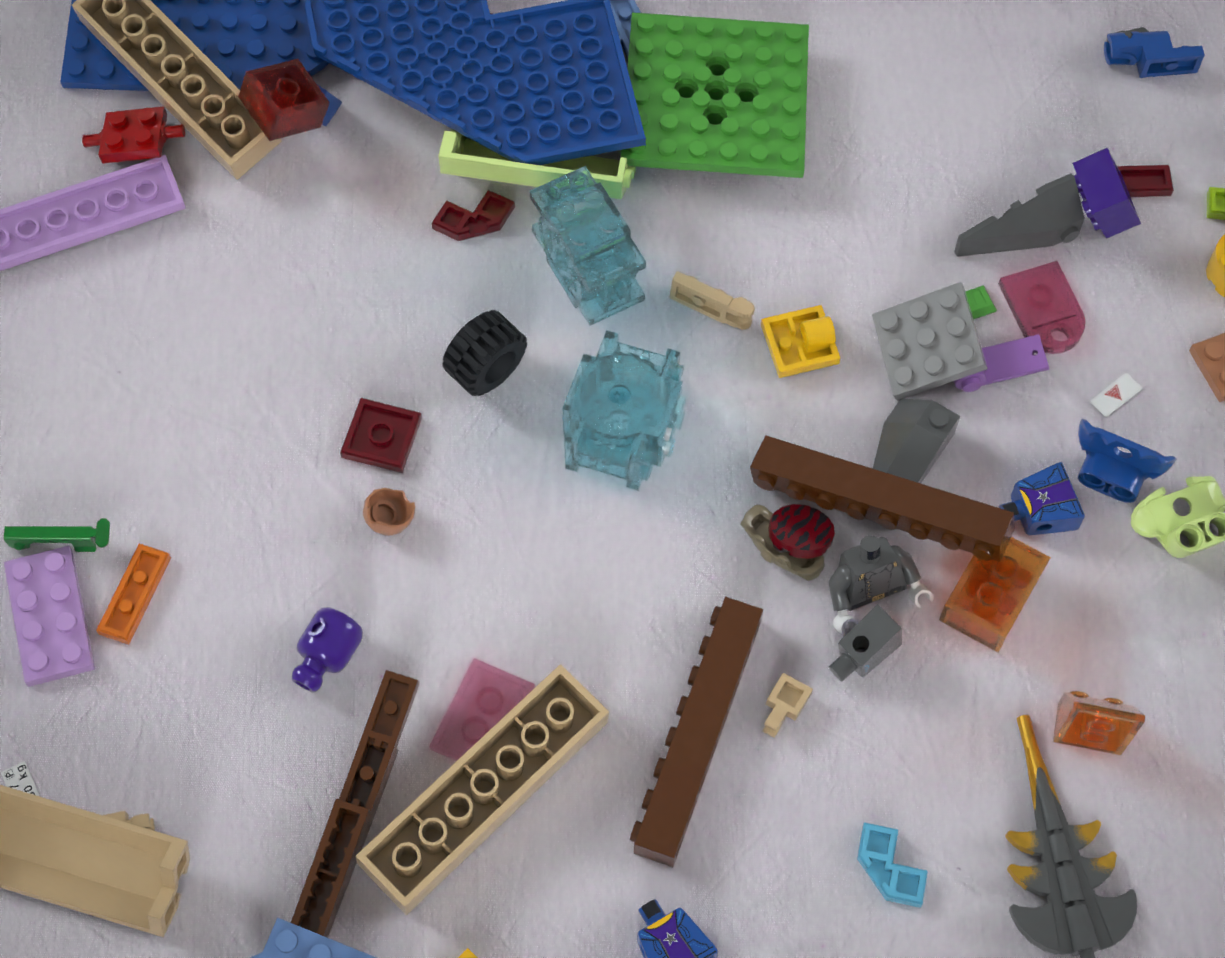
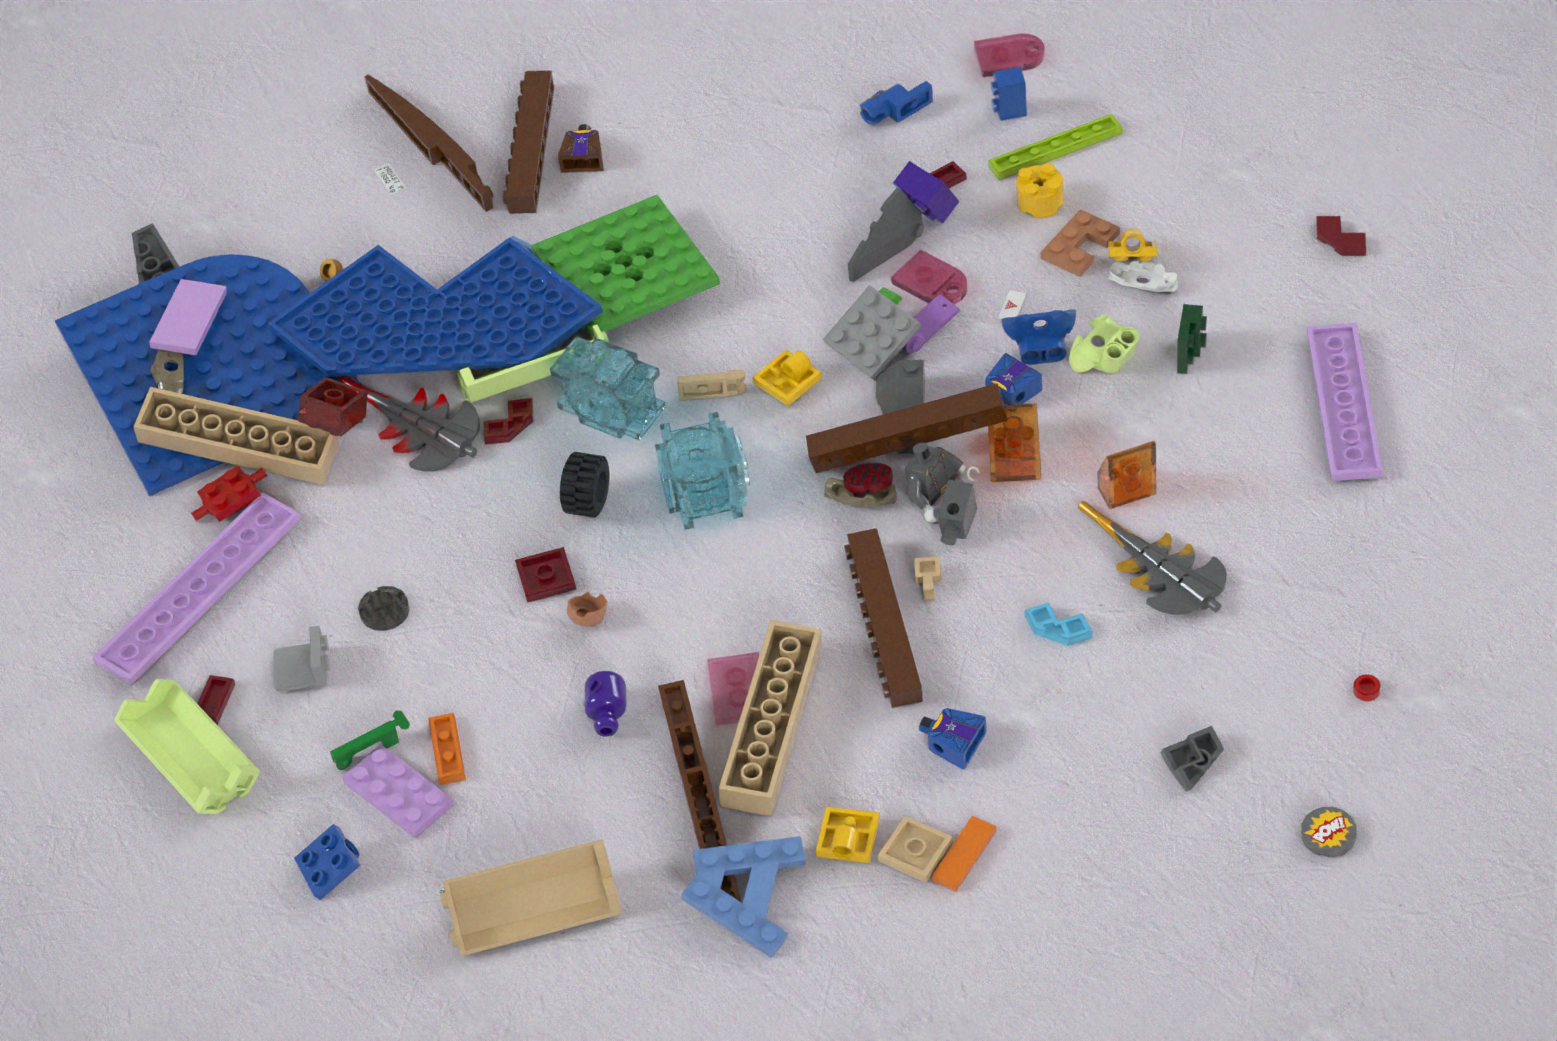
camera: 25 degrees left, 15 degrees down
none -> light grey bracket [274,626,330,692]
none -> dark grey animal [339,376,480,471]
none -> clear smoke tile [358,586,410,631]

